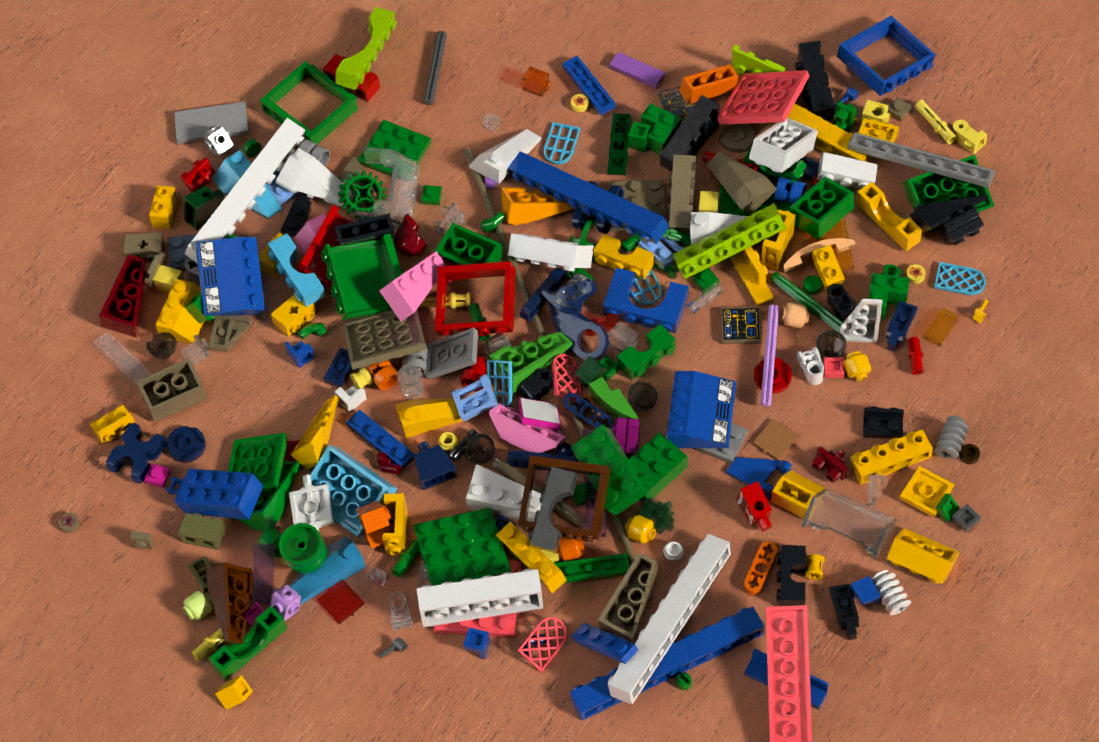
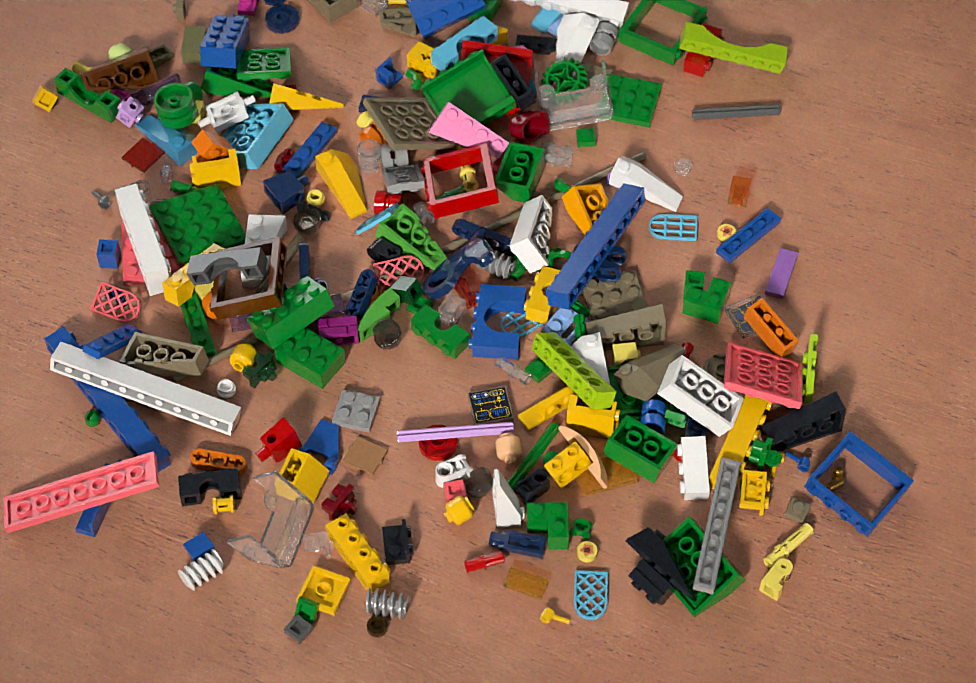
camera: 75 degrees right, 5 degrees down
white panel [335,386,367,413] -> none
light blue plate [452,374,498,422] -> none
bright pink wedge [489,404,565,453] -> none
white tile [518,397,561,430] -> none
dark green slope [607,113,631,175] -> none
black wedge [659,95,720,172] -> none
blue slope [667,371,736,448] -> none
black hinge [829,584,859,640] -> none
yellow arch [856,182,922,252] -> none
light yellow brick [861,100,890,124] -> none
yellow slope [887,527,960,584] -> none

